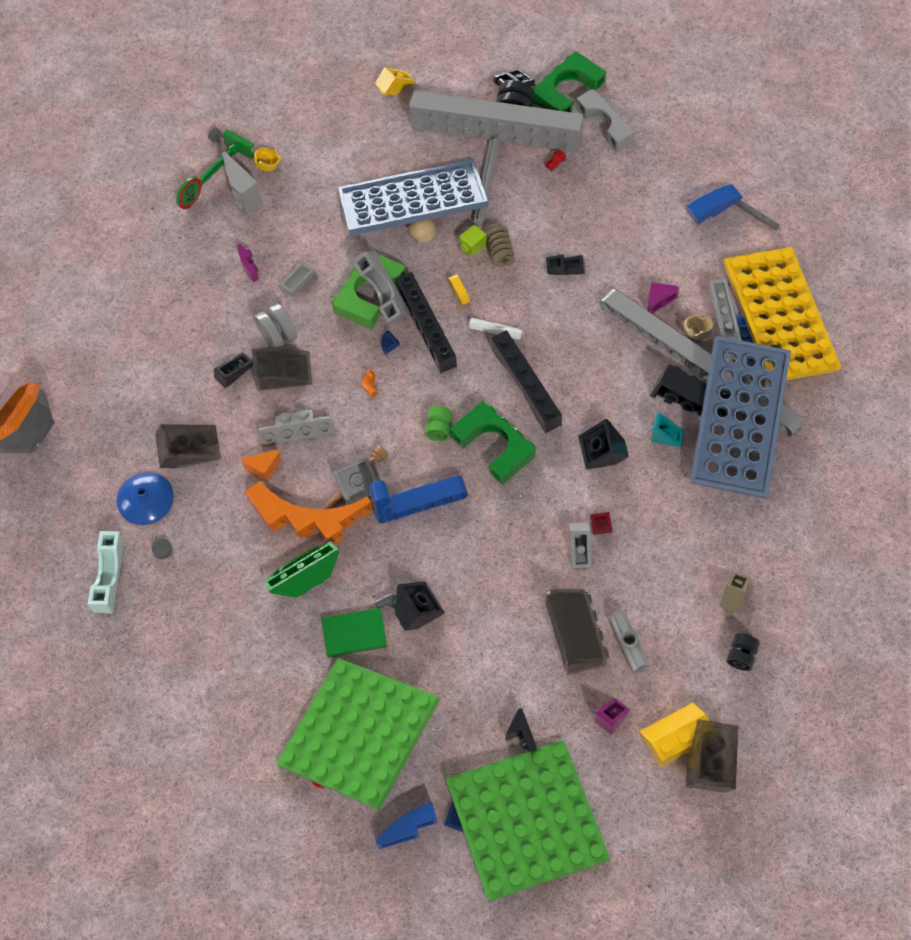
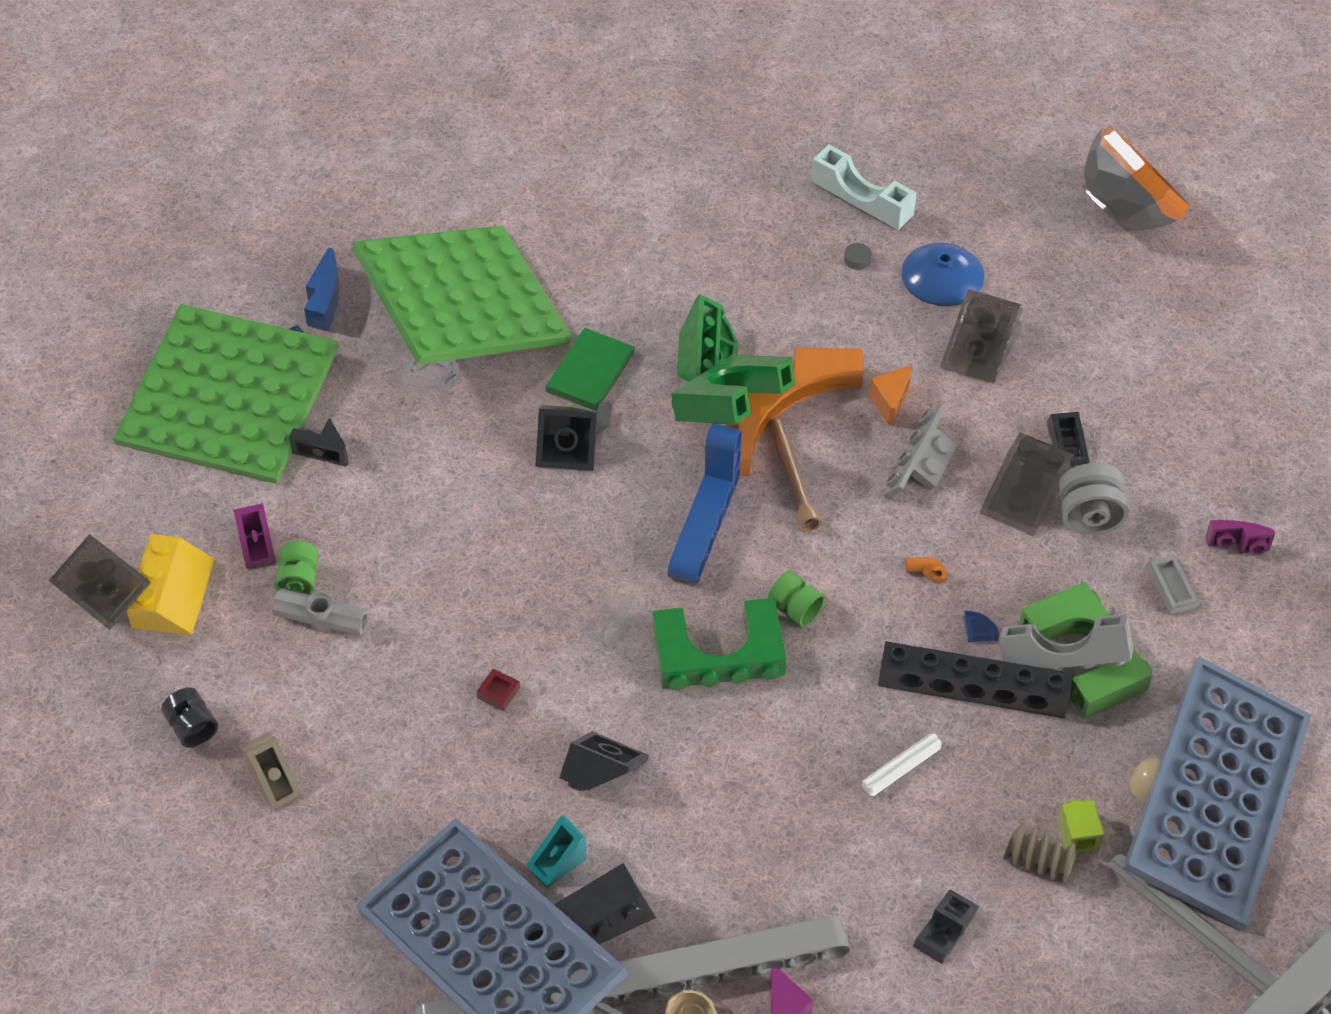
camera: 120 degrees right, 10 degrees down
light grey tile [332,457,378,505] -> none
yellow beam [448,274,470,306] -> none
black arch [491,330,562,433] -> none
clear smoke windscreen [545,589,609,676] -> none
light grey slope [569,522,592,569] -> none
none -> bright green wheel [274,541,319,595]
none -> green arch [671,355,796,425]

